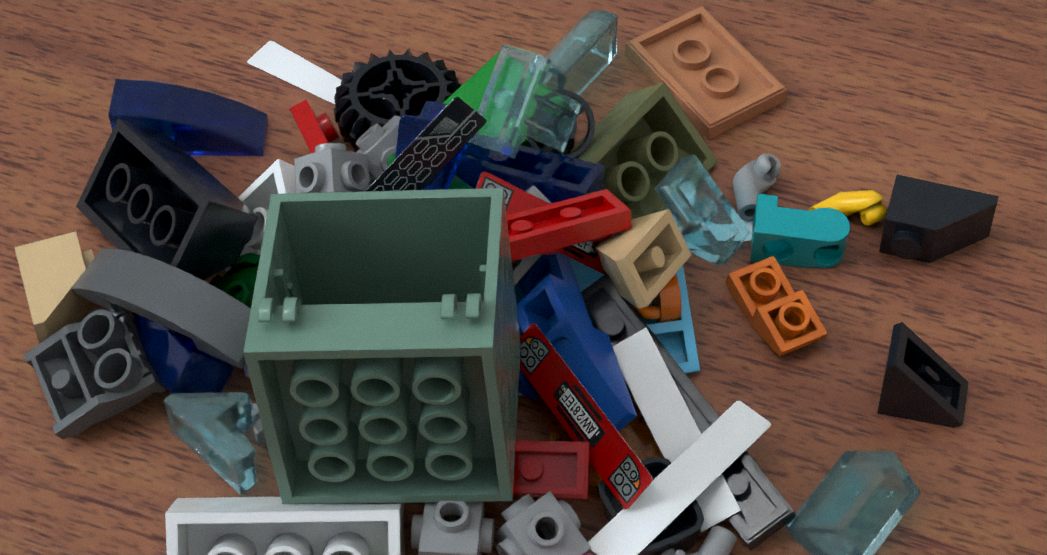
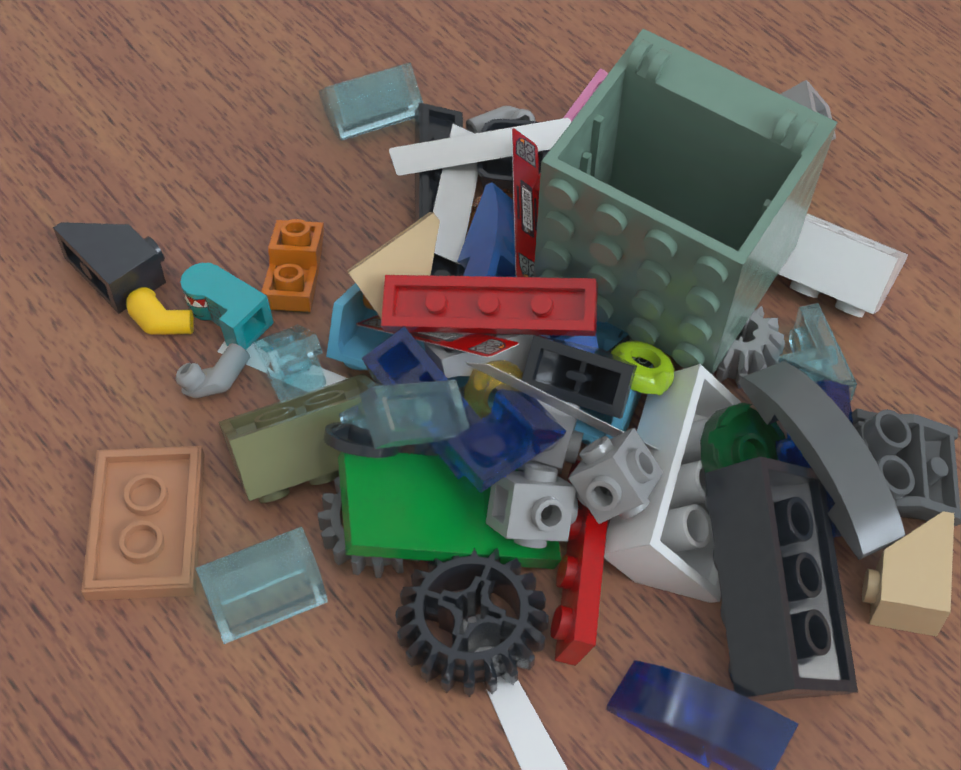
camera: 150 degrees left, 5 degrees up
black slope [877,322,969,428] -> none

